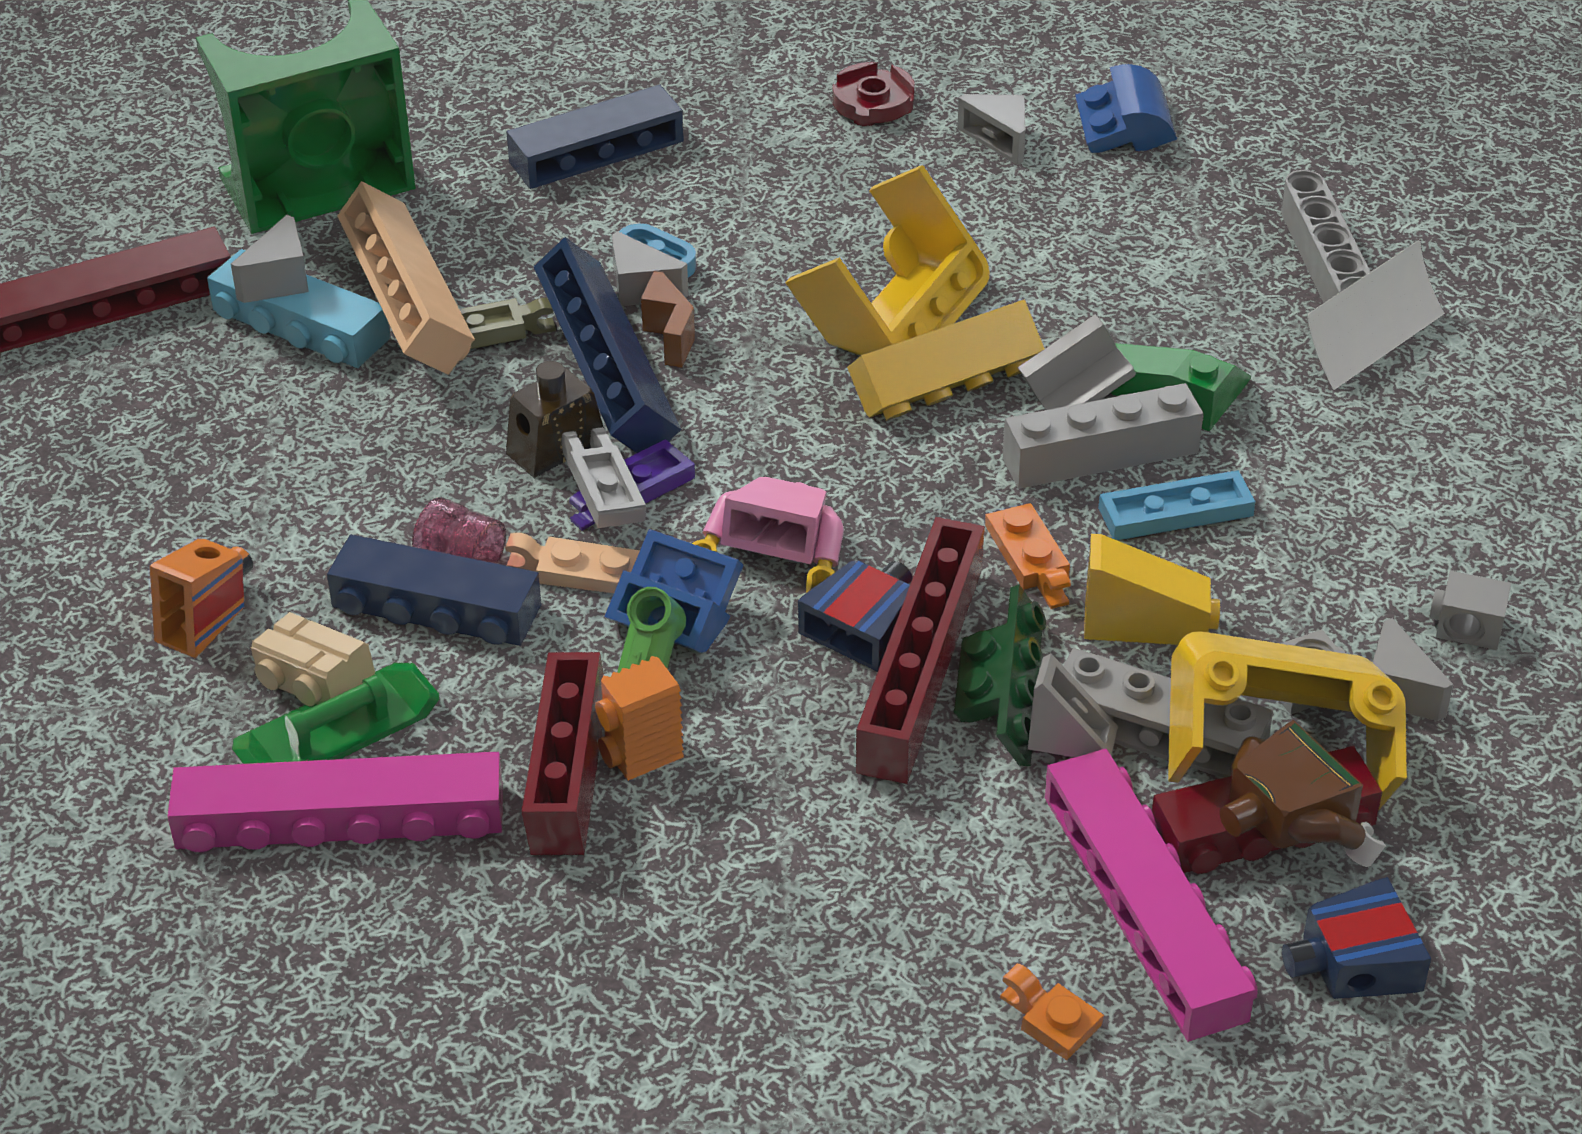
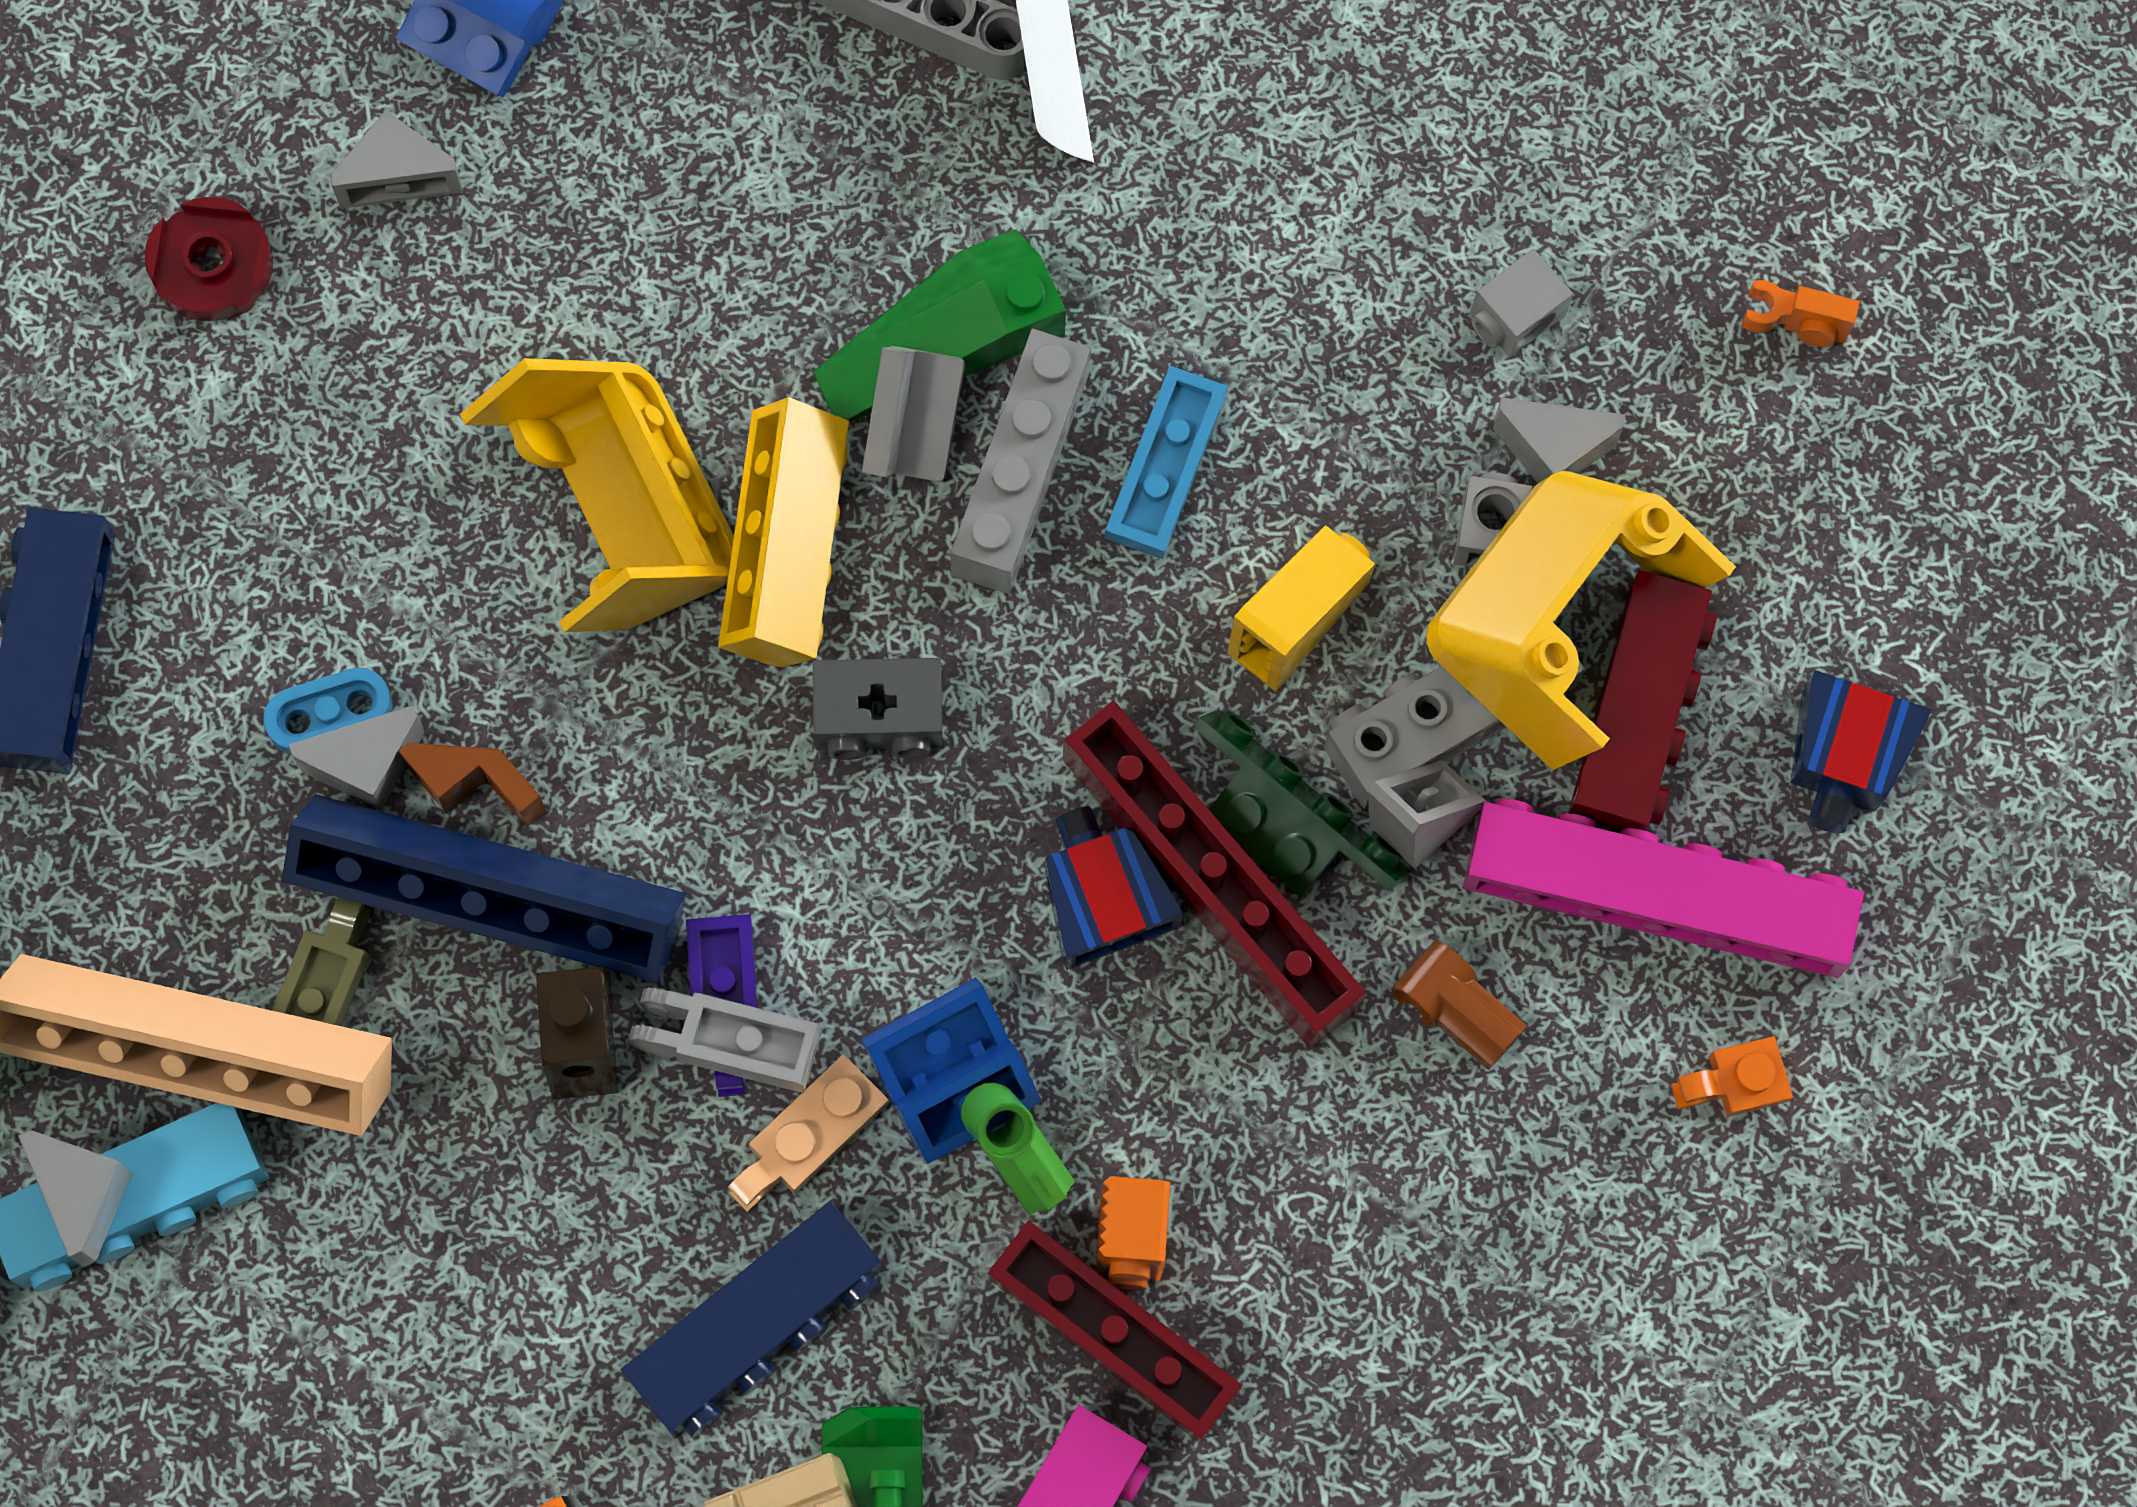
camera: 60 degrees left, 30 degrees up
clear pink wheel [412,497,506,564] -> none
bright pink torso [692,477,844,593] -> none
orange plate [985,503,1071,609] -> none
reddish brown torso [1220,720,1386,867] -> none
none -> dark grey brick [813,658,943,760]
none -> dark orange piece [1391,941,1527,1070]

